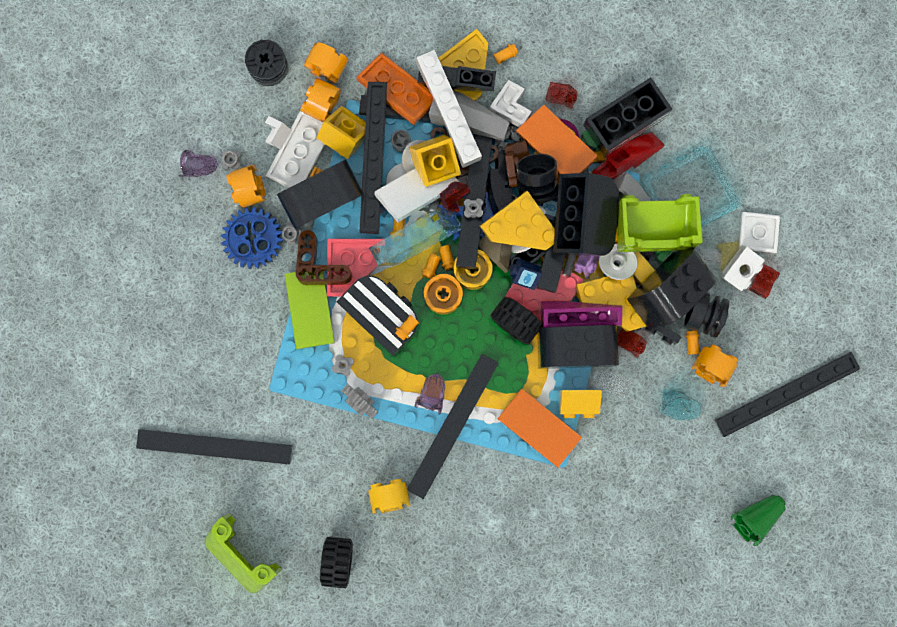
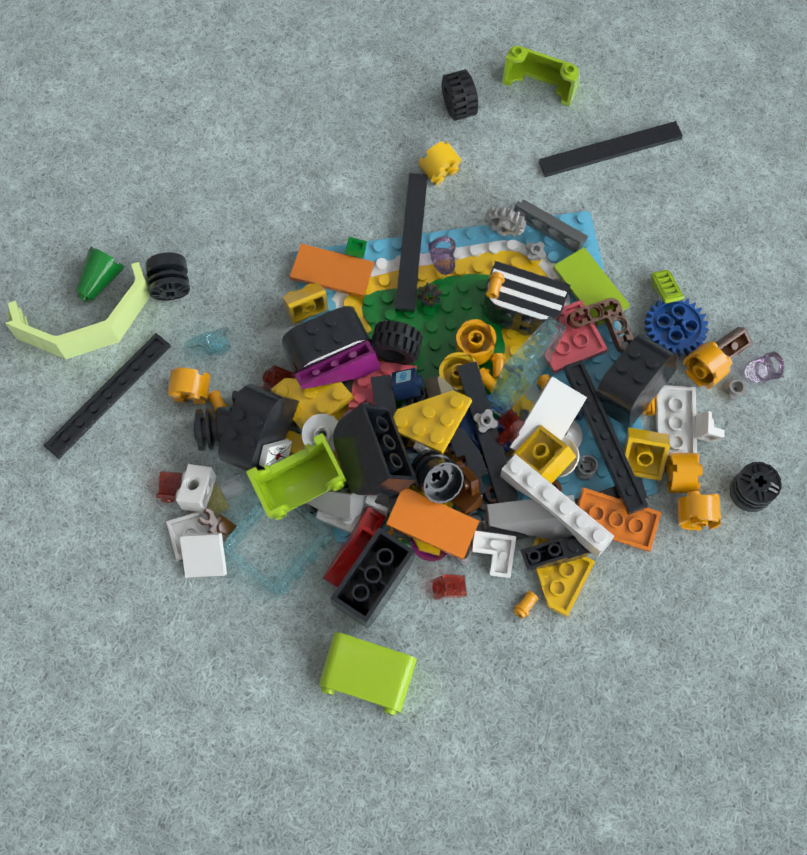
camera: 155 degrees right, 15 degrees down
none -> yellowish green panel [5,262,150,359]
none -> black wheel [145,252,190,301]
none -> white tile [180,533,227,578]
none -> plate [197,508,237,544]
none -> white tile [259,439,292,467]
none -> lime windscreen [318,632,417,716]
none -> green plate [345,236,367,258]
none -> black gear [418,282,442,308]
none -> dark grey fence [514,199,588,252]
none -> lime slope [651,270,684,304]
none -> reddish brown slope [715,327,753,359]

